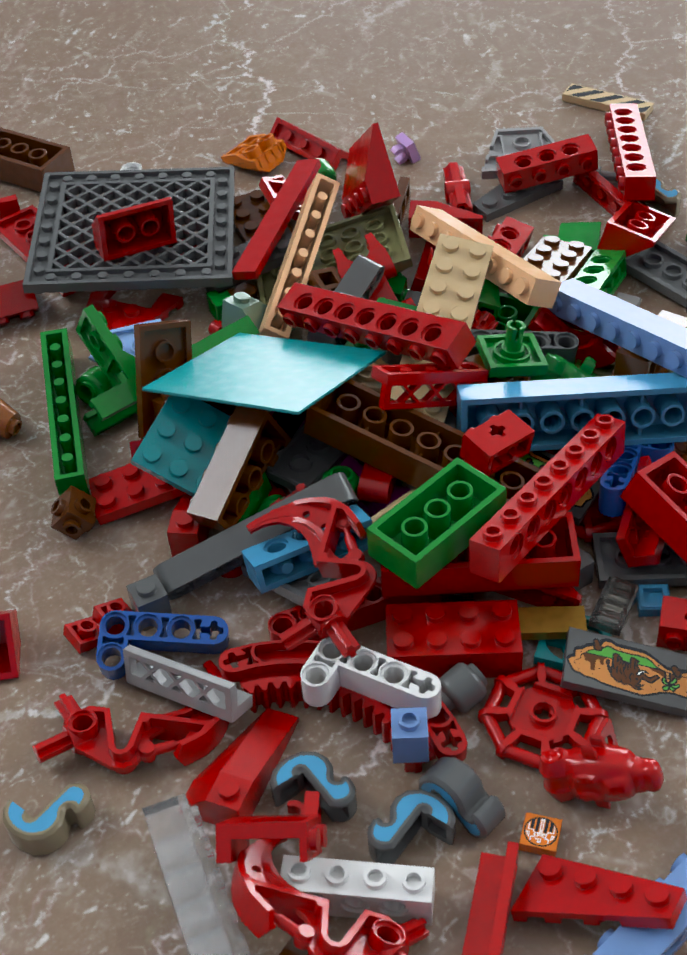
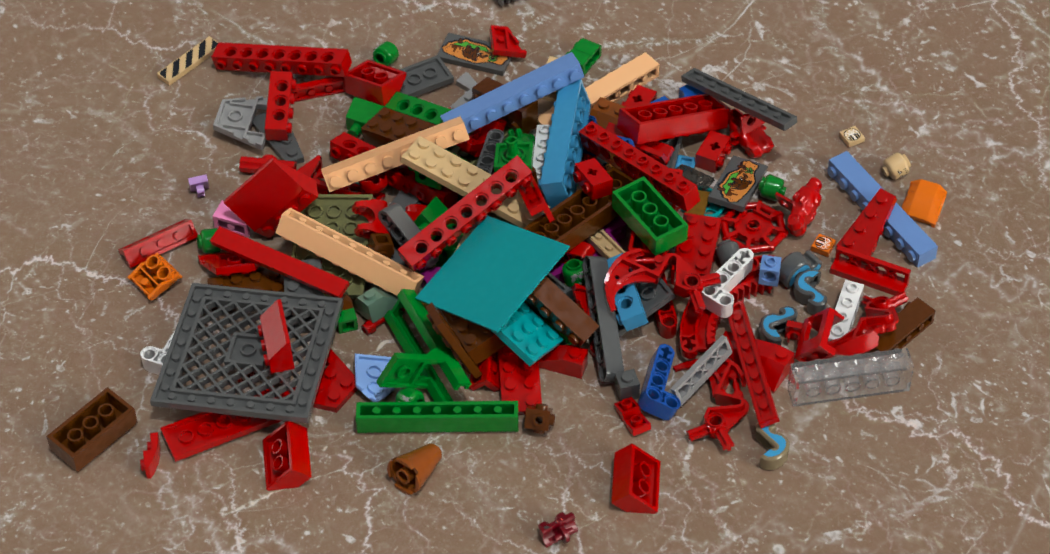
camera: 80 degrees left, 5 degrees up
none -> red tile [728,300,780,428]
none -> green head [758,174,787,201]

